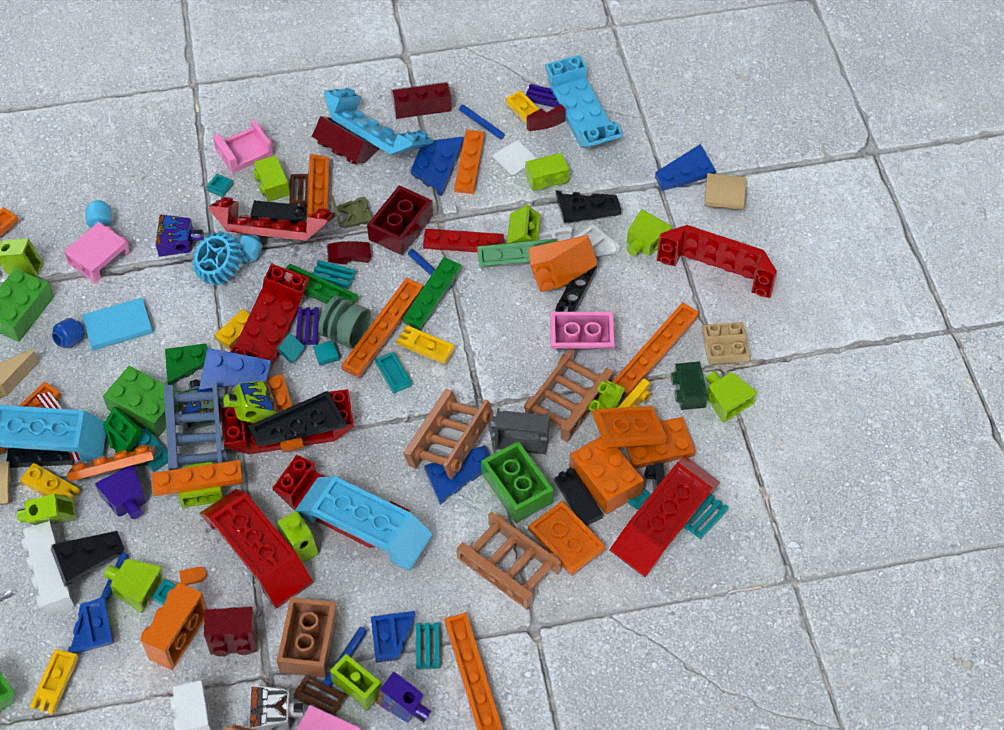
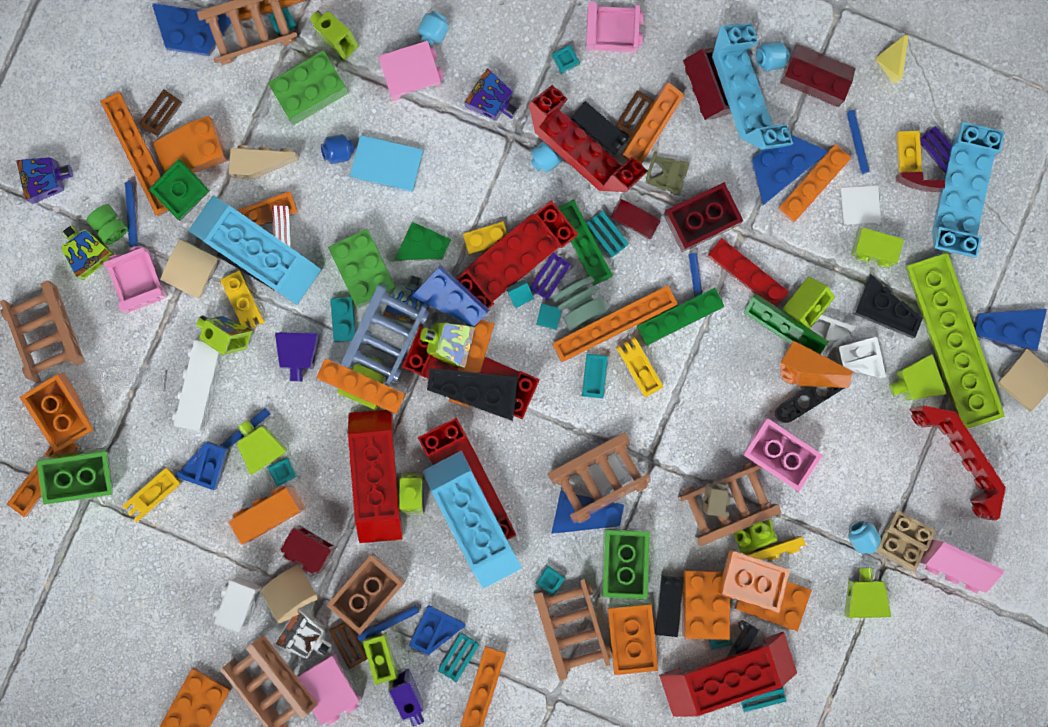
camera: 30 degrees right, 30 degrees up
black wing [51,531,124,587] -> none
orange plate [67,445,158,482] -> none
green wing [103,407,143,453] -> none
orange piece [179,567,207,586] -> none
medium azure gear [191,231,244,285] -> none
lime brick [252,155,290,202] -> none
dark grey window [491,408,550,455] -> none
orange plate [612,302,699,398] -> none
clear green brick [671,361,708,410] -> none
none -> tan slope [261,564,318,624]
none -> teal tile [535,565,566,595]
none -> dark tan brick [702,481,730,517]
none -> medium azure head [756,41,789,71]
none -> medium azure head [848,521,881,554]
none -> light yellow slope [875,35,909,83]
none -> lime plate [905,252,1005,429]
none -> bright pink slope [920,540,1005,594]

